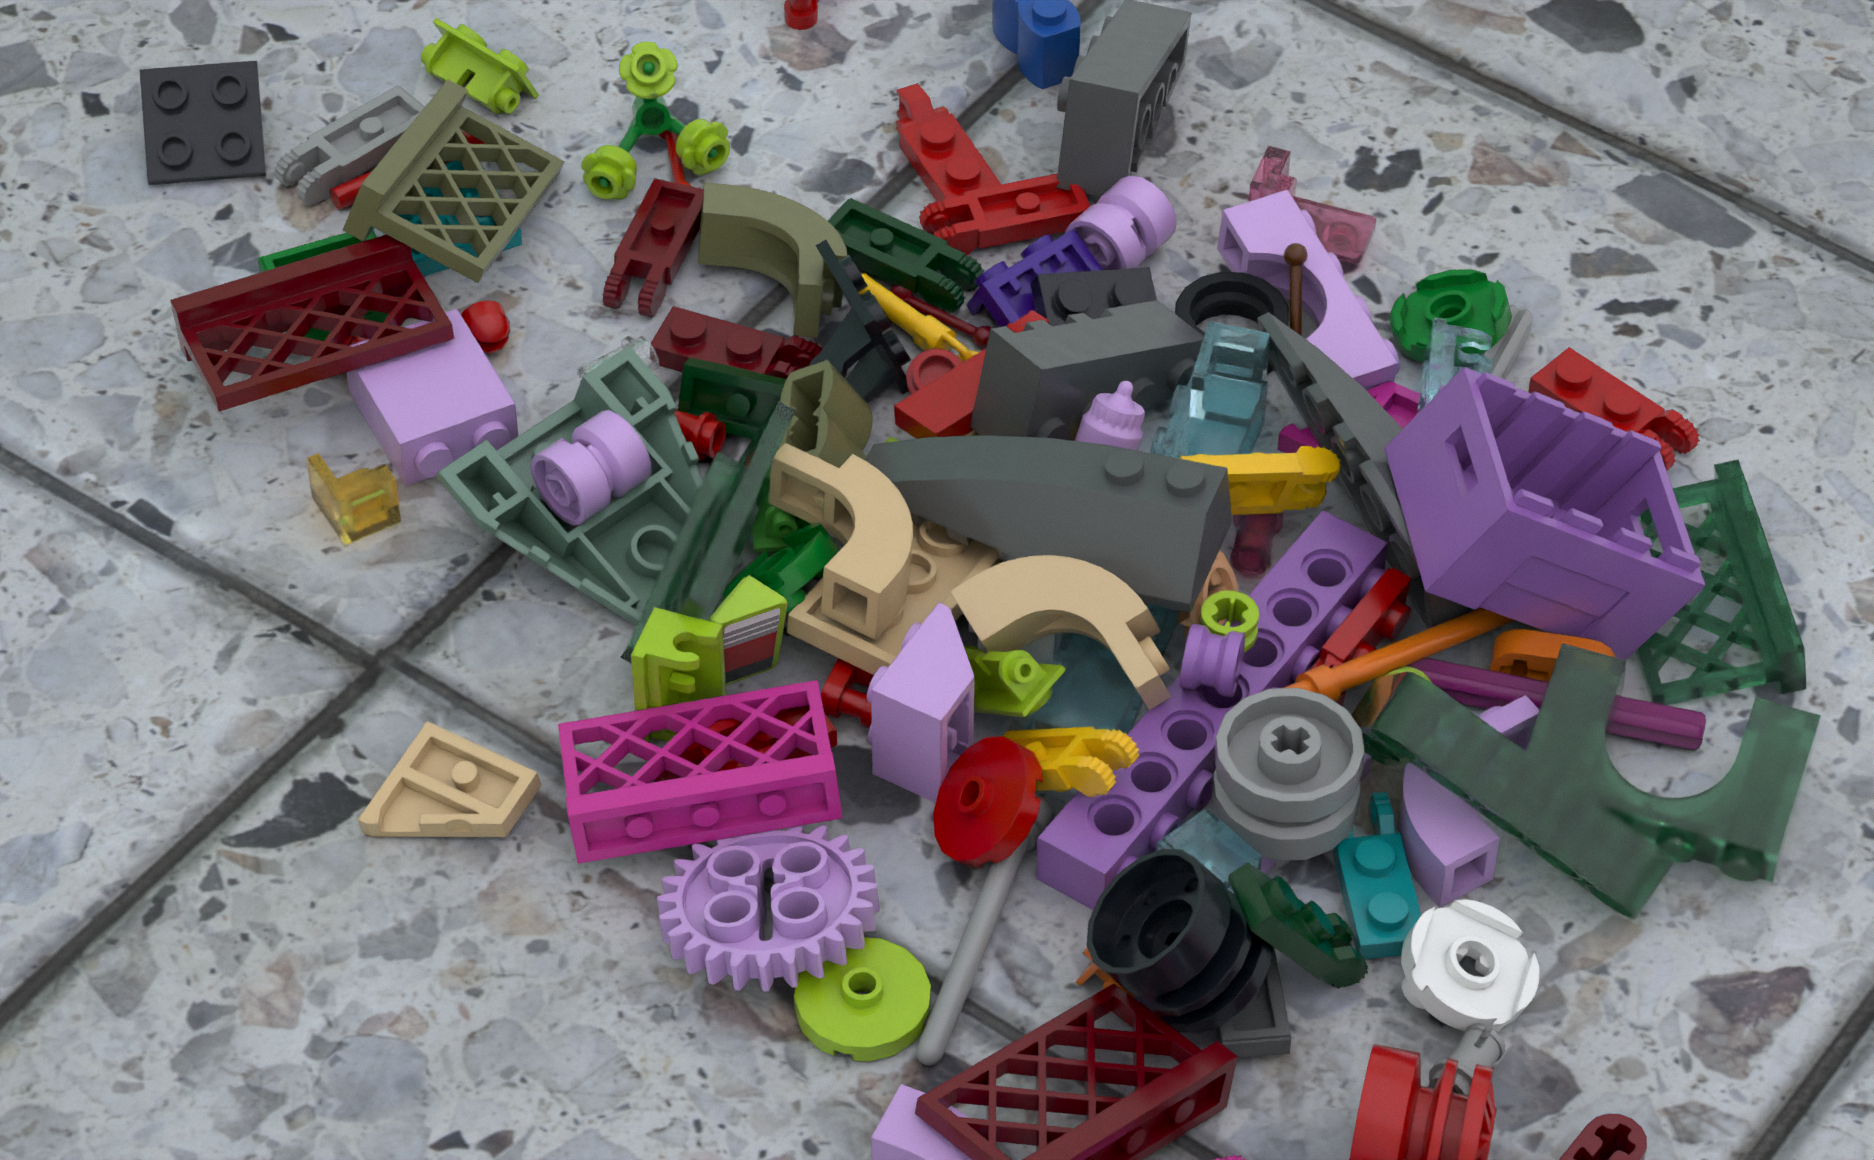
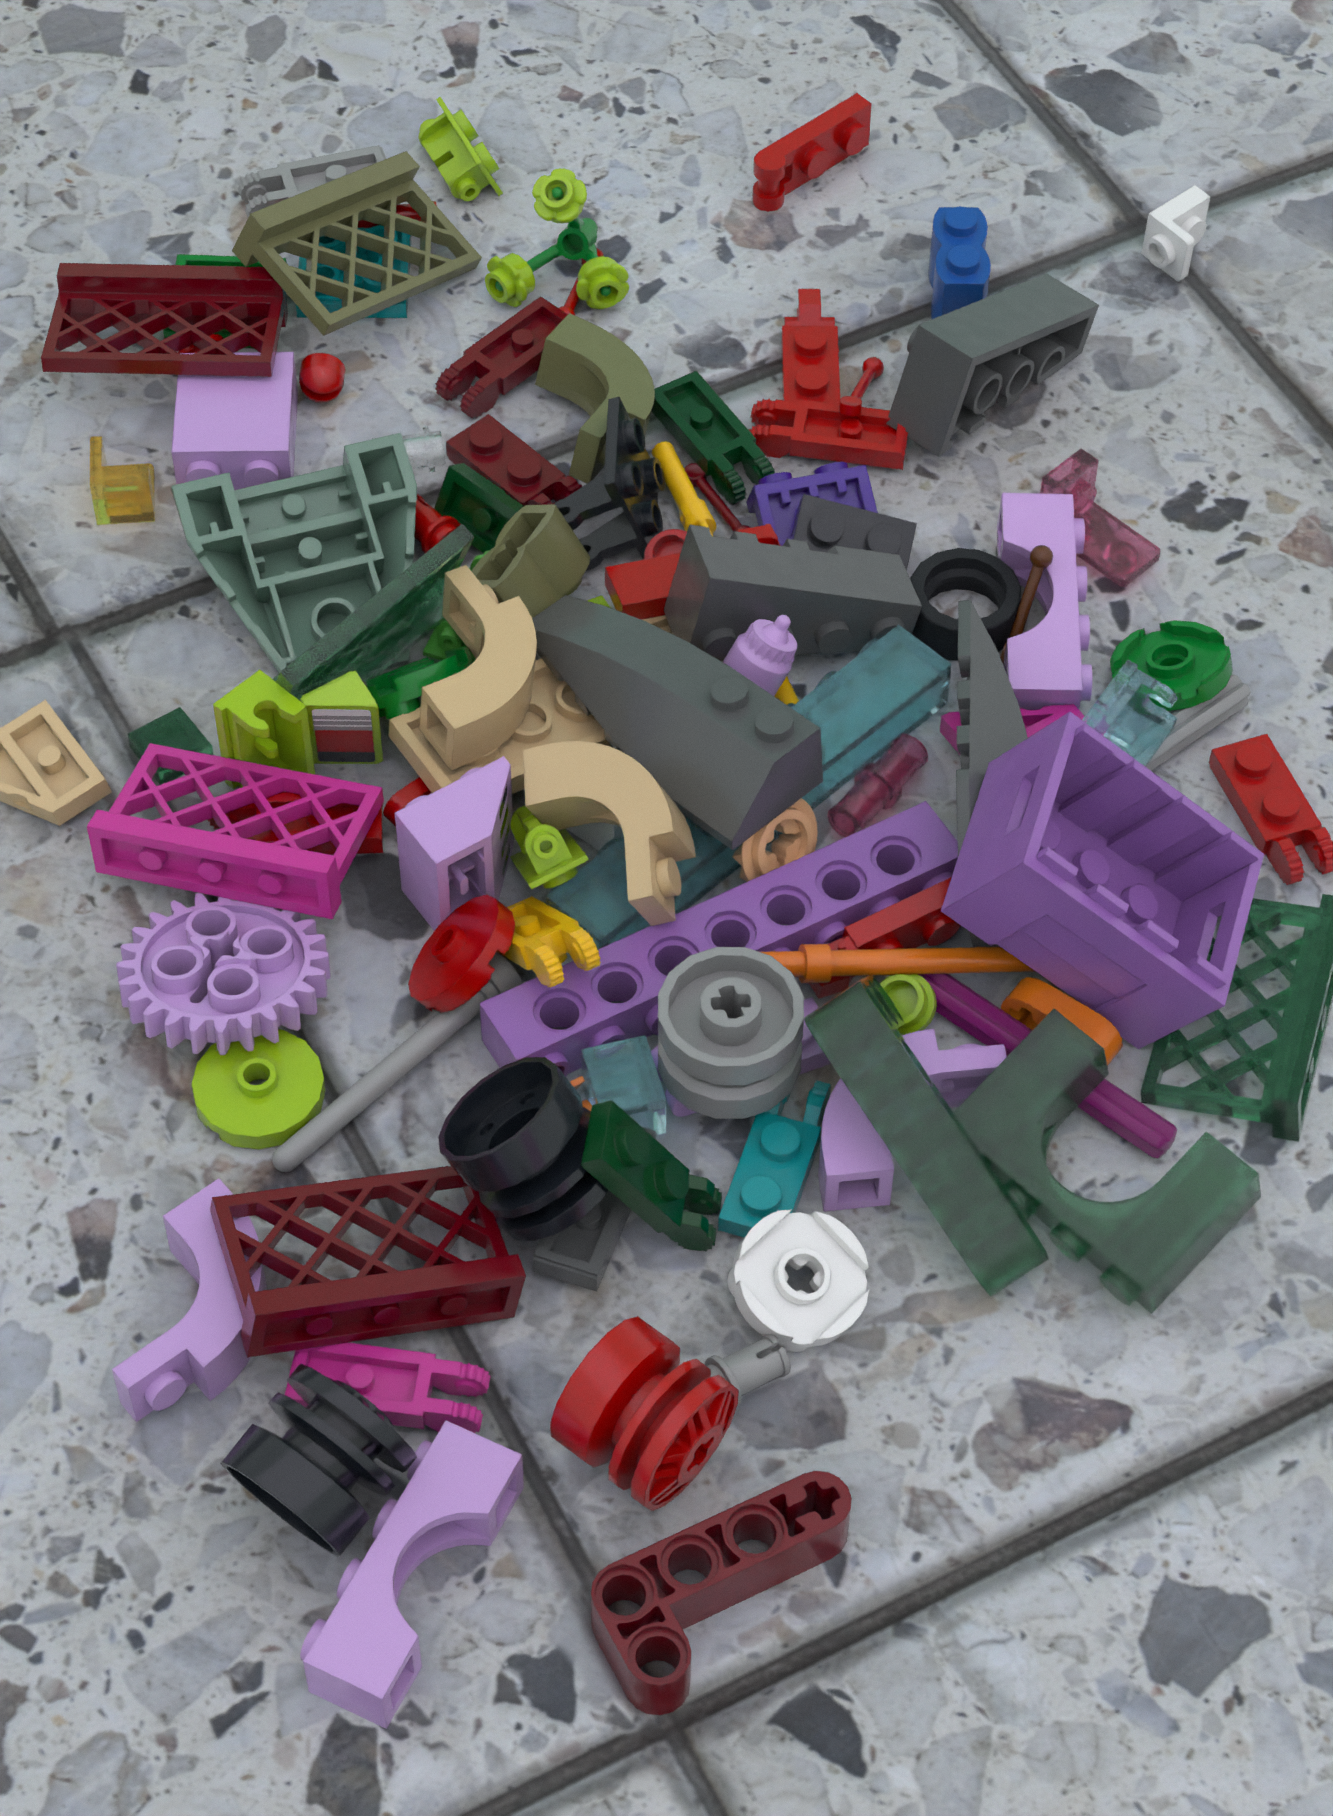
camera: 25 degrees right, 5 degrees up
black plate [140,60,266,185] -> none
lavender wheel [531,410,651,526] -> none
lavender wheel [1065,175,1177,270] -> none
yellow hinge [1180,446,1341,515] -> none
medium lavender wheel [1180,623,1245,697] -> none
clear light blue panel [1189,321,1270,428] -> none
lime bush [1200,591,1259,653] -> none
none -> clear green tile [127,707,213,785]
none -> red hinge [839,357,884,416]

